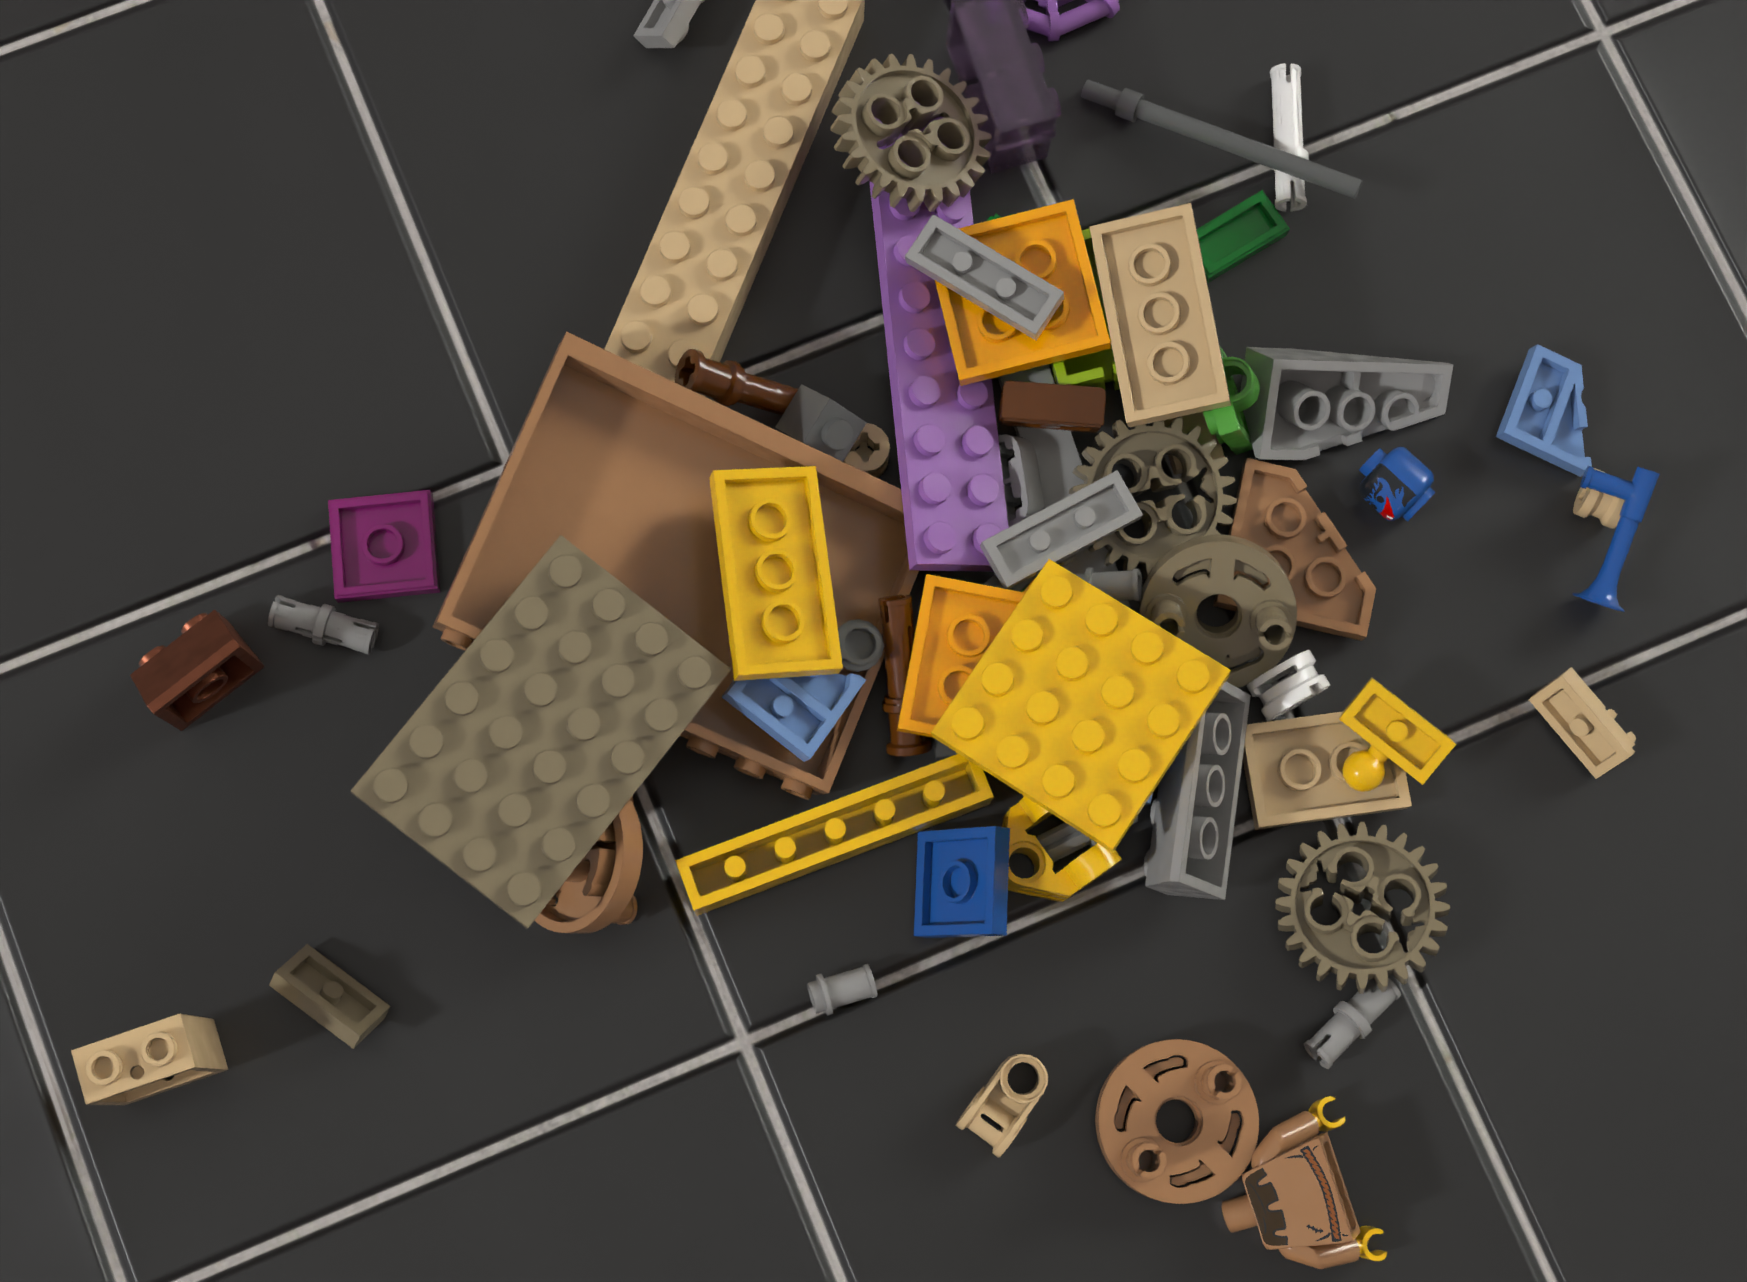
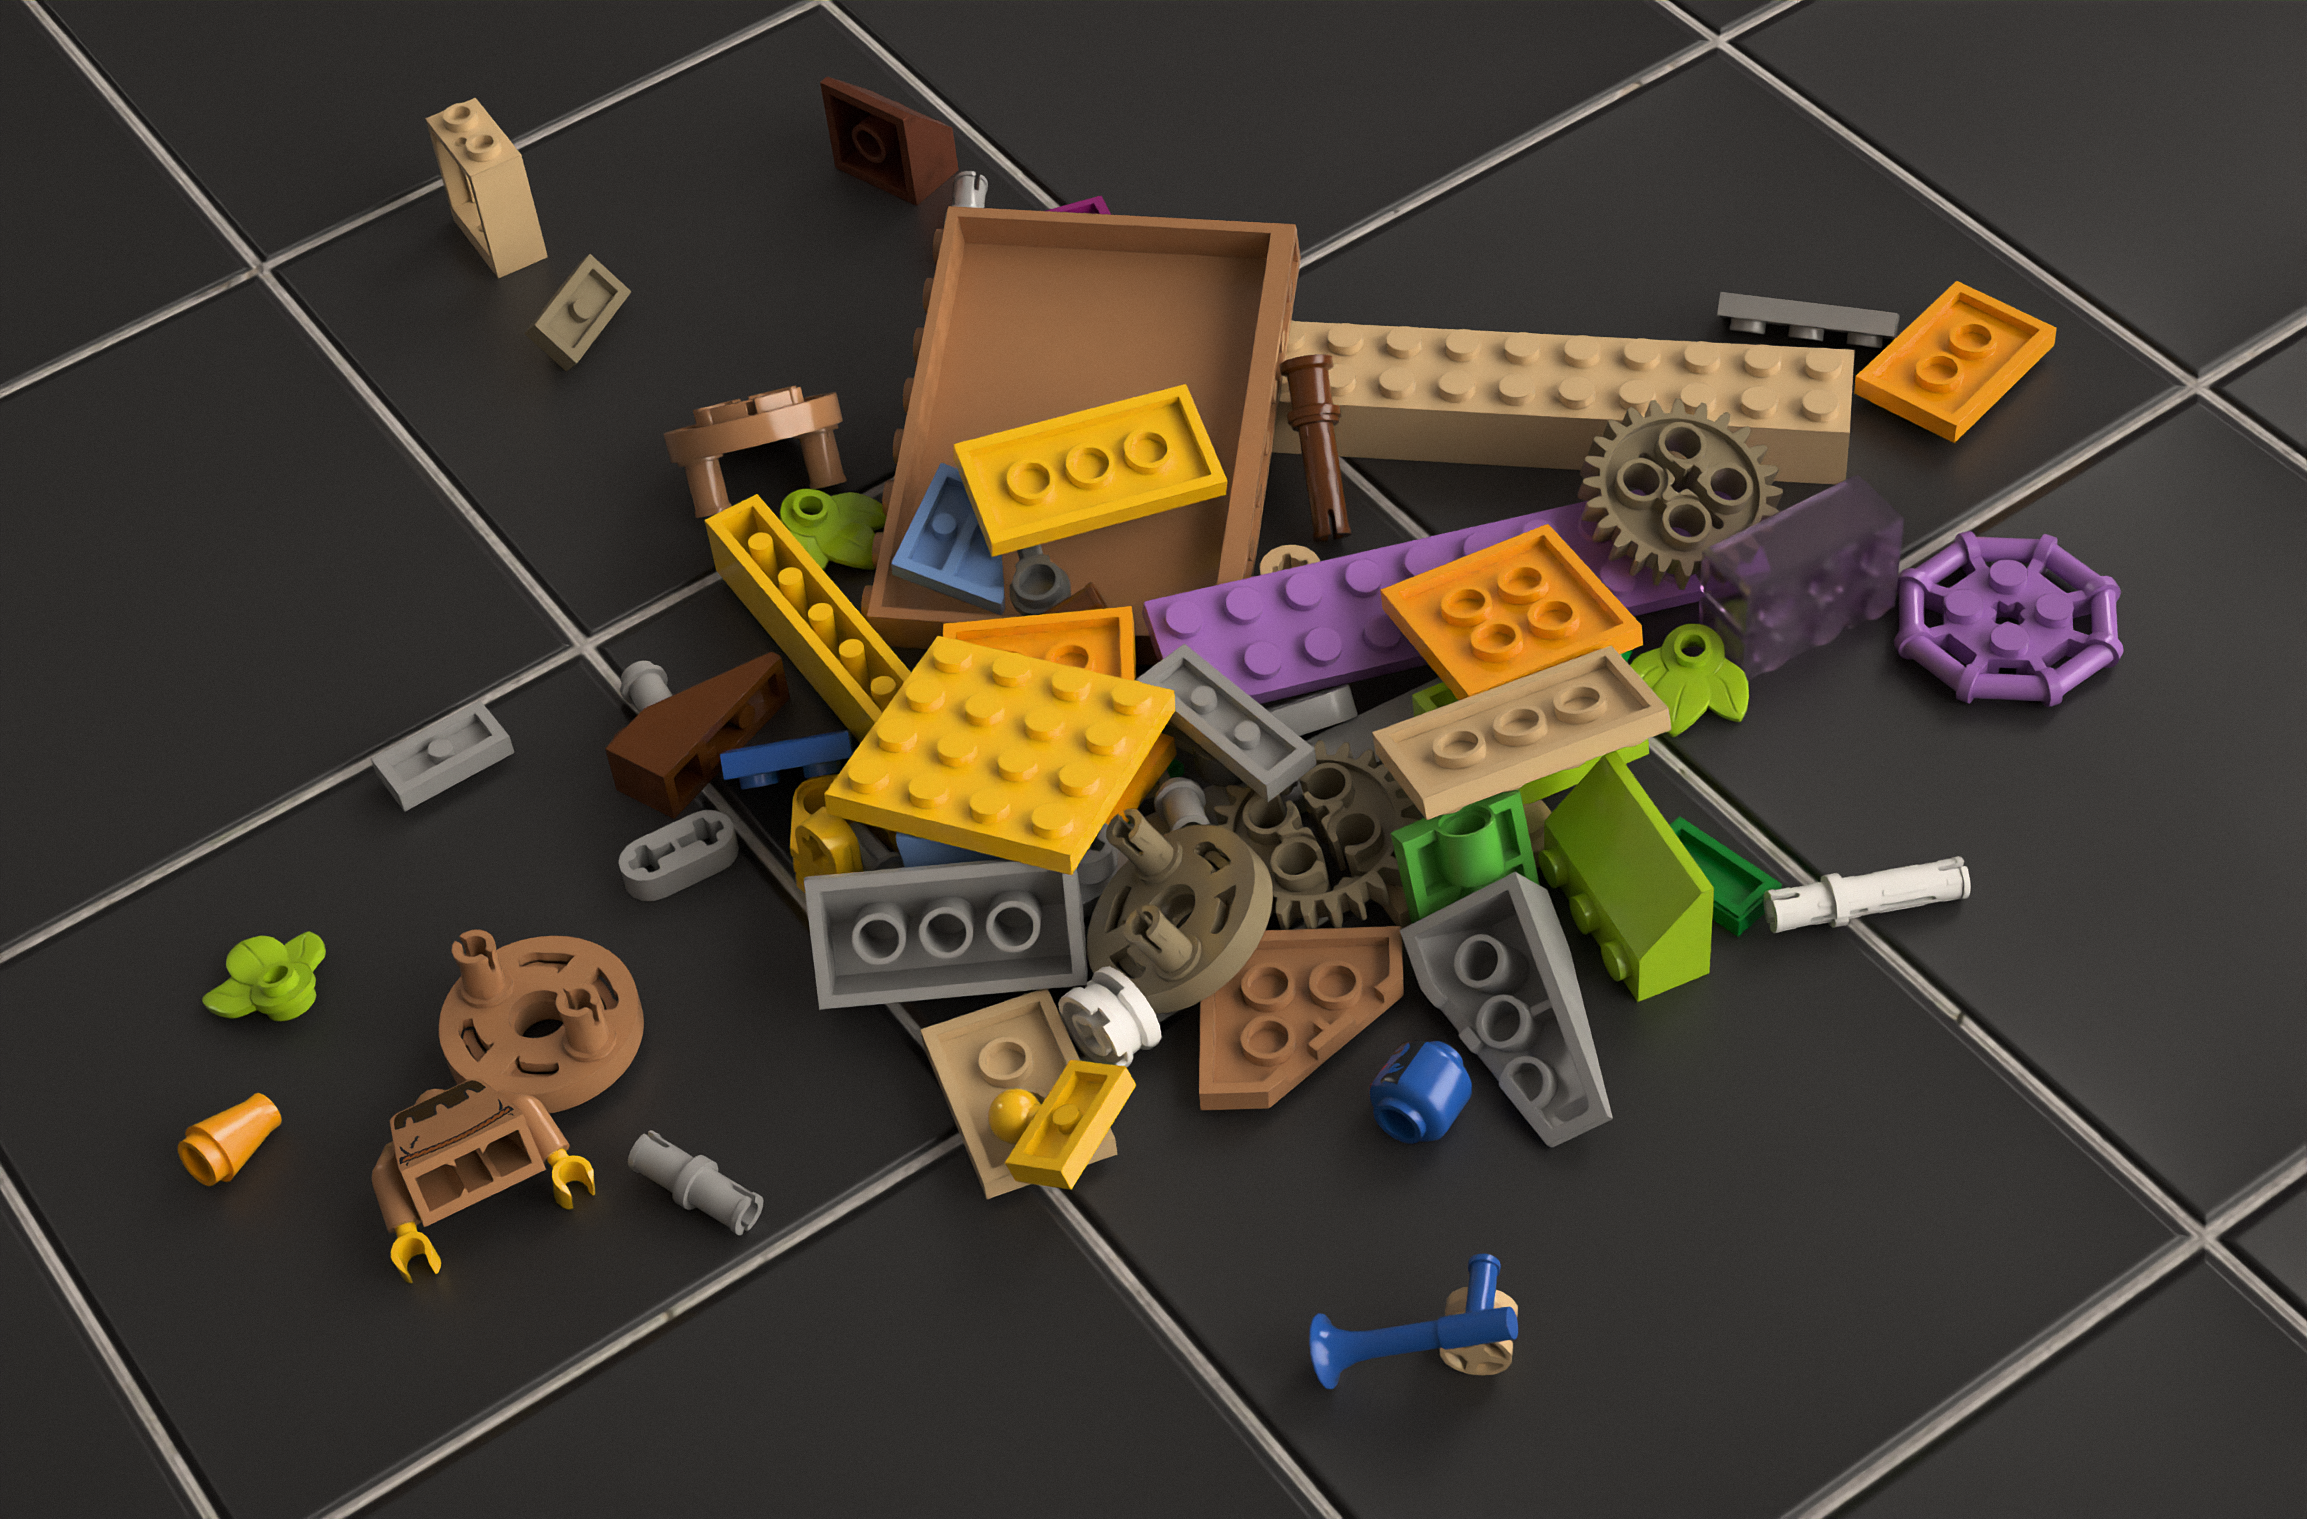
camera: 90 degrees right, 30 degrees down
dark tan plate [351,535,731,929] -> none
dark grey brick [775,384,867,462] -> none
light grey plate [905,214,1064,341] -> none
tan piece [955,1054,1048,1158] -> none
reddish brown slope [998,381,1106,433] -> none
dark grey bar [1081,79,1363,199] -> none
dark tan gear [1275,822,1450,994] -> none
medium blue wing [1496,344,1592,477] -> none
tan plate [1528,667,1636,779] -> none
none -> light grey plate [370,700,515,812]
none -> reddish brown slope [605,652,790,819]
none -> light grey beam [618,810,739,901]
none -> lime plate [779,489,887,571]
none -> lime slope [1538,750,1714,1002]
none -> lime plate [1630,624,1749,738]

